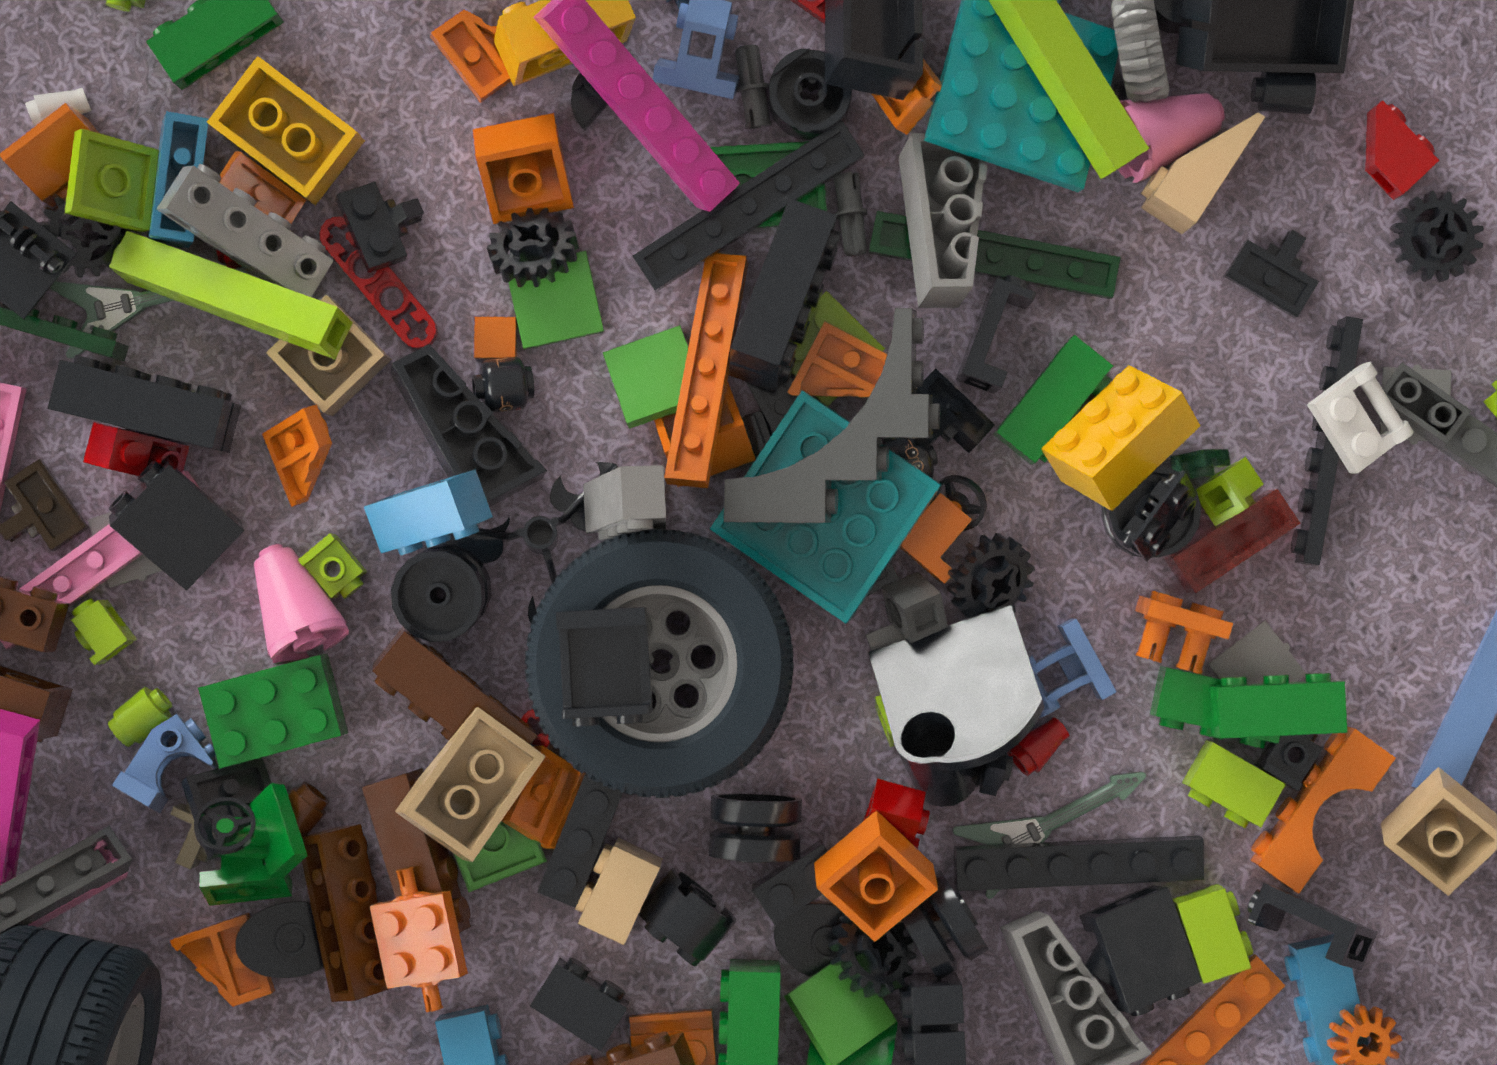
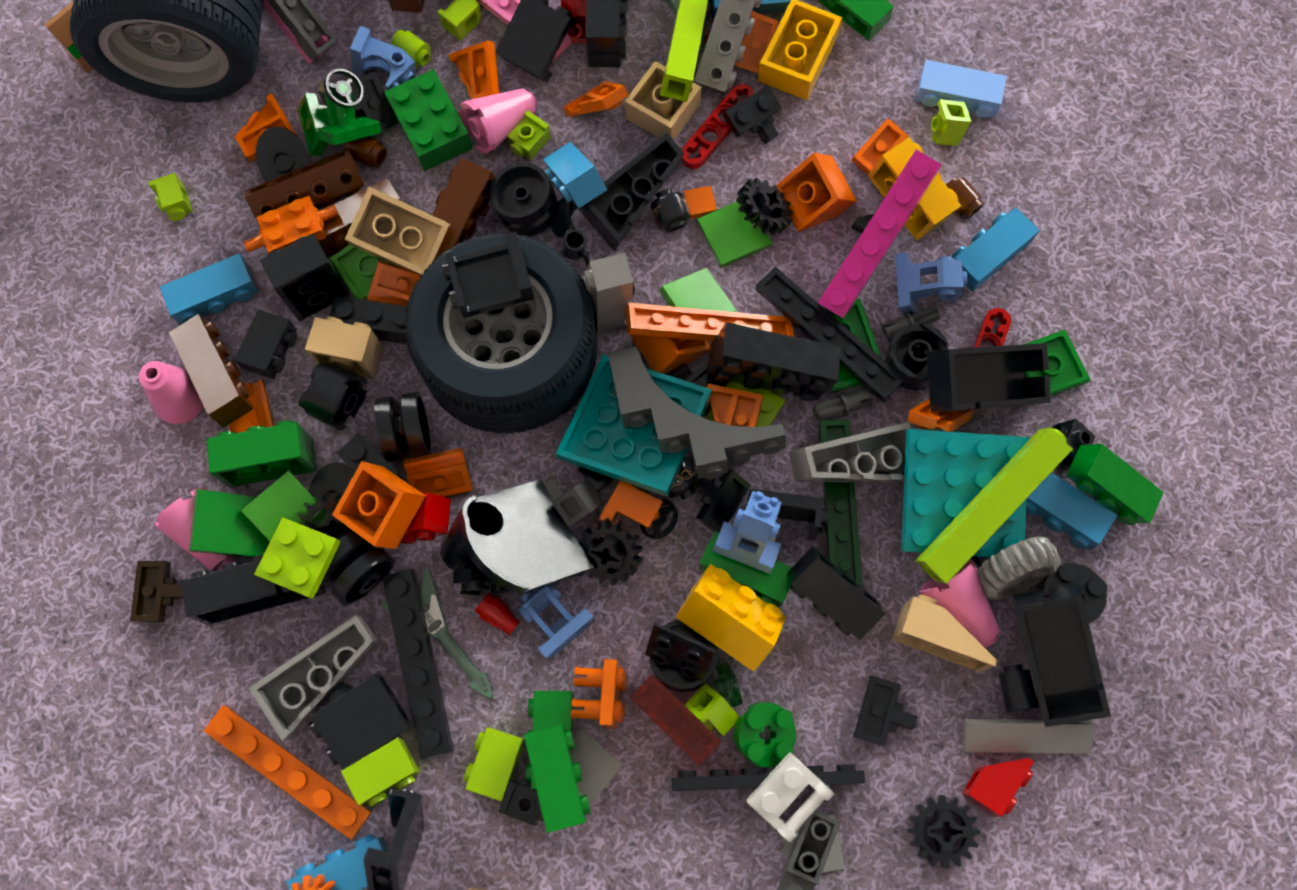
camera: 80 degrees right, 15 degrees down
orange arch [1250,727,1396,894] -> none
none -> lime plate [254,517,341,599]
none -> black brick [260,233,350,321]
none -> orange plate [403,448,472,497]
none -> orange wing [449,40,499,99]
none -> medium blue tile [713,491,782,574]
none -> green plate [734,702,796,767]
none -> black brick [787,546,885,640]
none -> light grey tile [963,718,1094,754]

